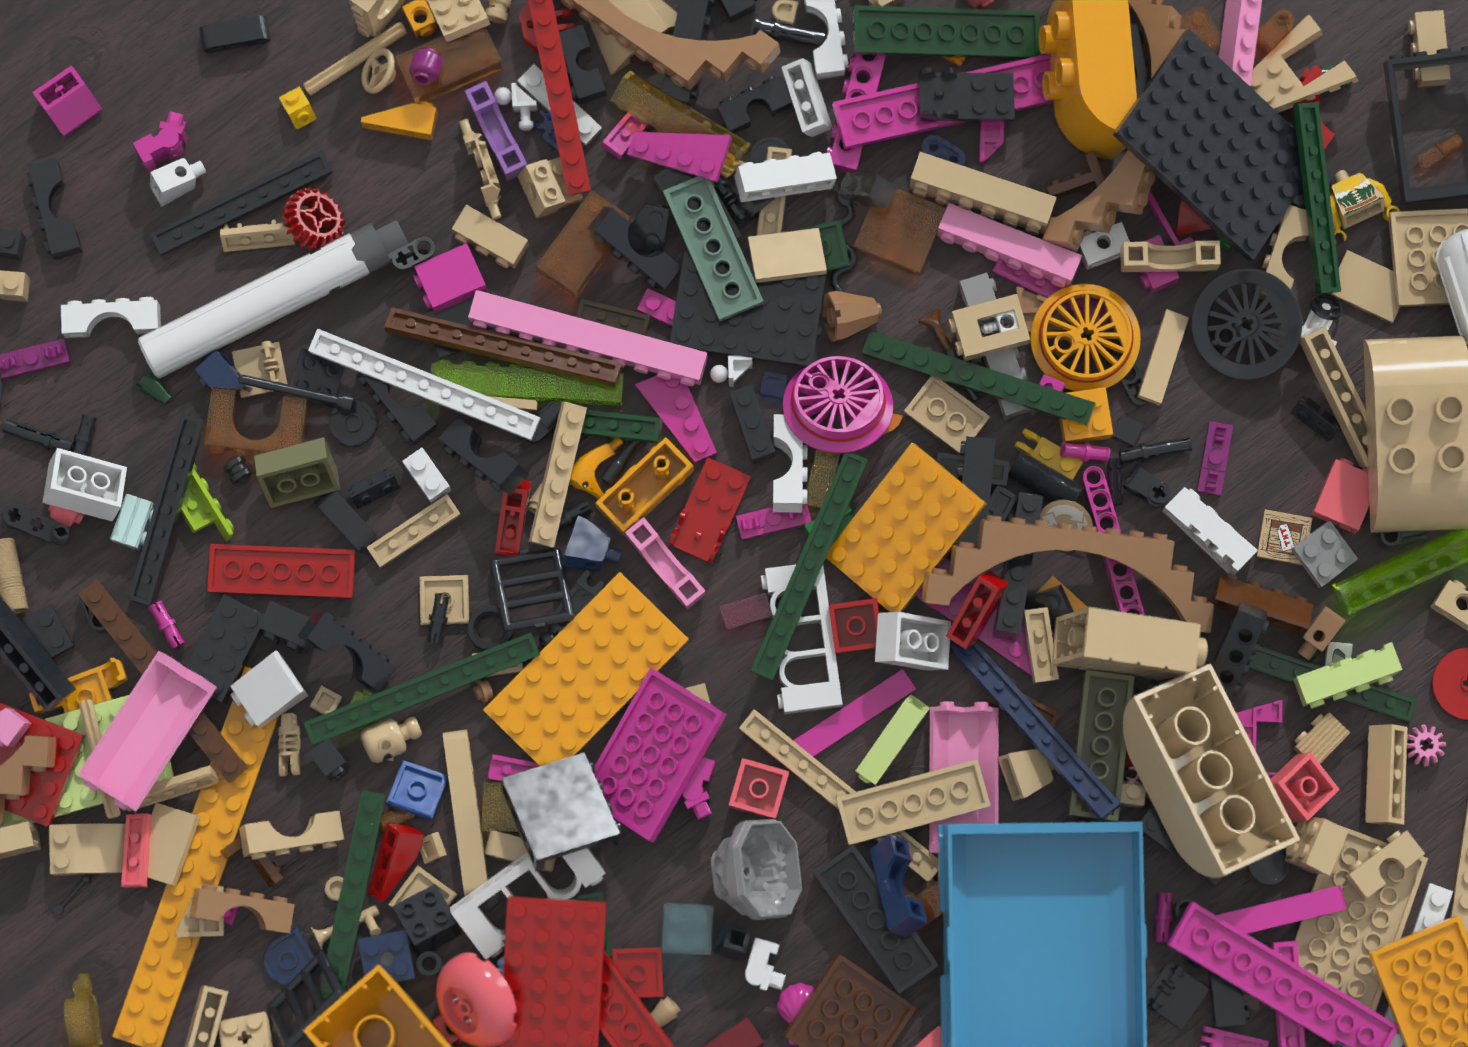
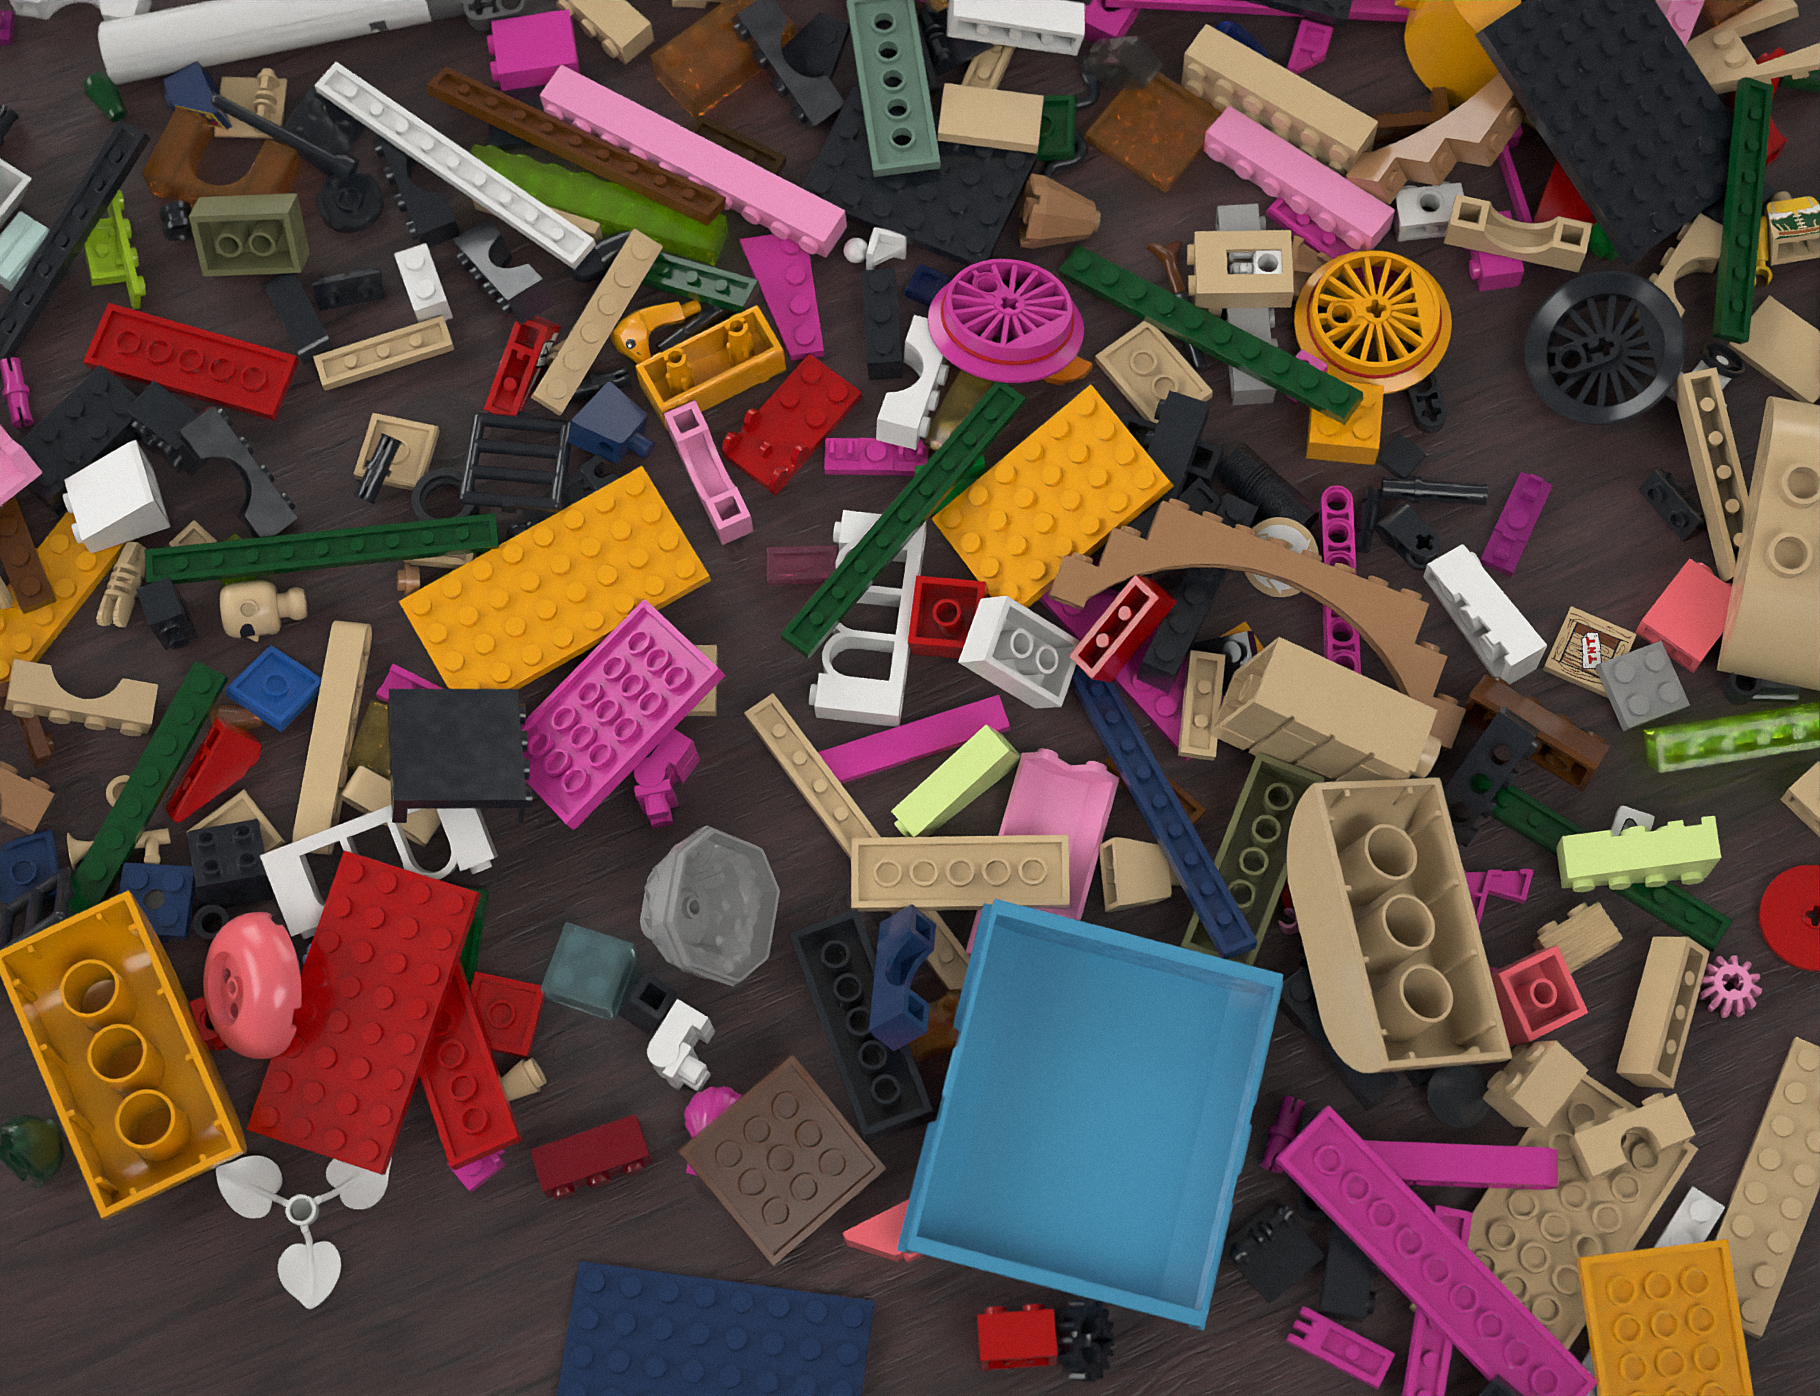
camera: 20 degrees right, 10 degrees down
tan plate [419,832,447,864] -> none
dark pink plate [637,288,676,327] -> none
coral brick [729,758,789,820] -> none
yellow hinge [1014,429,1083,480] -> none
dark pink pin [1060,442,1110,462] -> none
tan brick [1120,780,1146,808] -> none
tan tile [1137,309,1189,405] -> none
medium nougat torso [1298,606,1346,660] -> none

